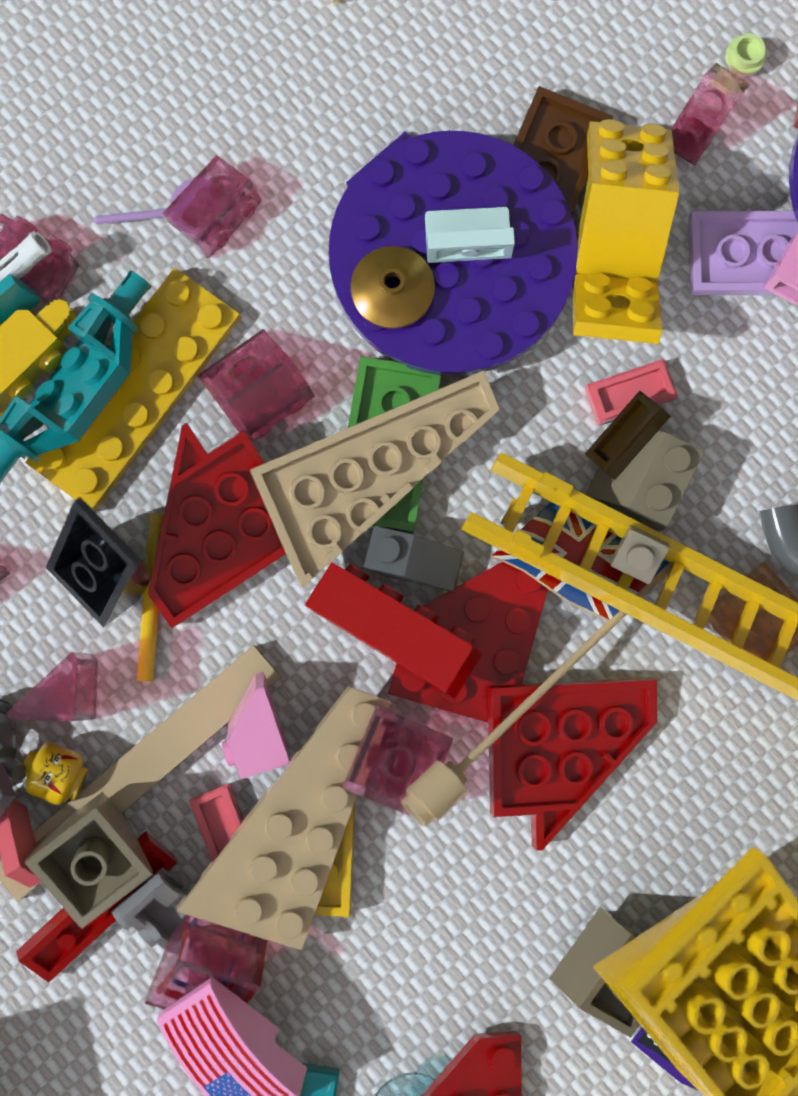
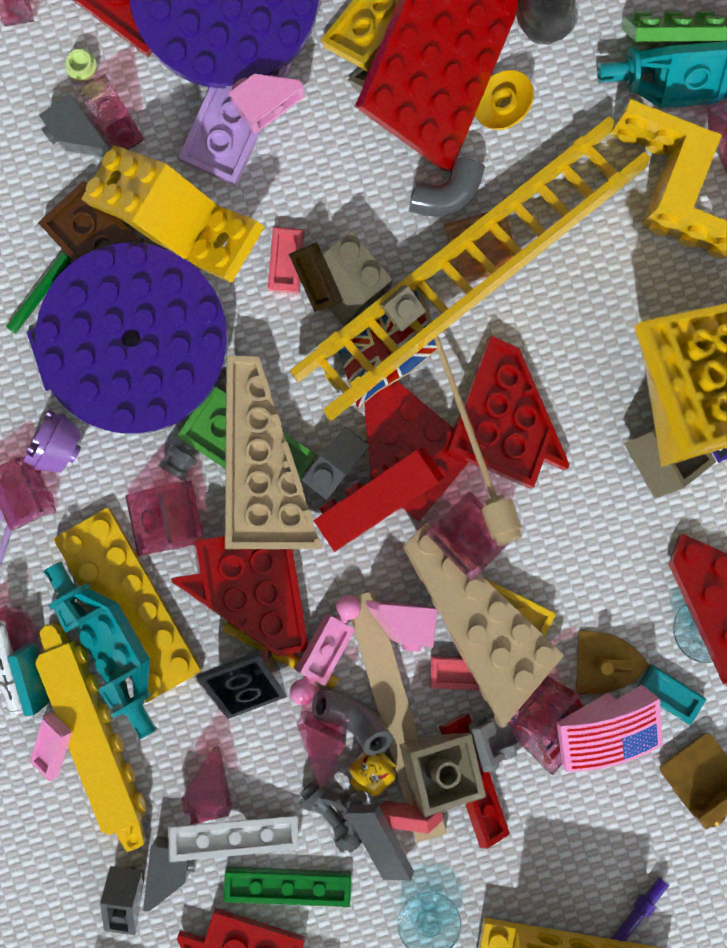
camera: 70 degrees left, 5 degrees up
pearl gold dish [351,246,435,329] -> none
light aqua panel [425,207,515,263] -> none
none -> green bar [6,252,72,334]
none -> medium lavender cone [22,410,82,473]
none -> dark grey slope [39,93,110,157]
none -> dark grey wheel [158,444,198,482]
none -> bright pink plate [289,595,361,705]
none -> dark grey cylinder [312,689,393,756]
none -> pearl gold shield [576,630,650,694]

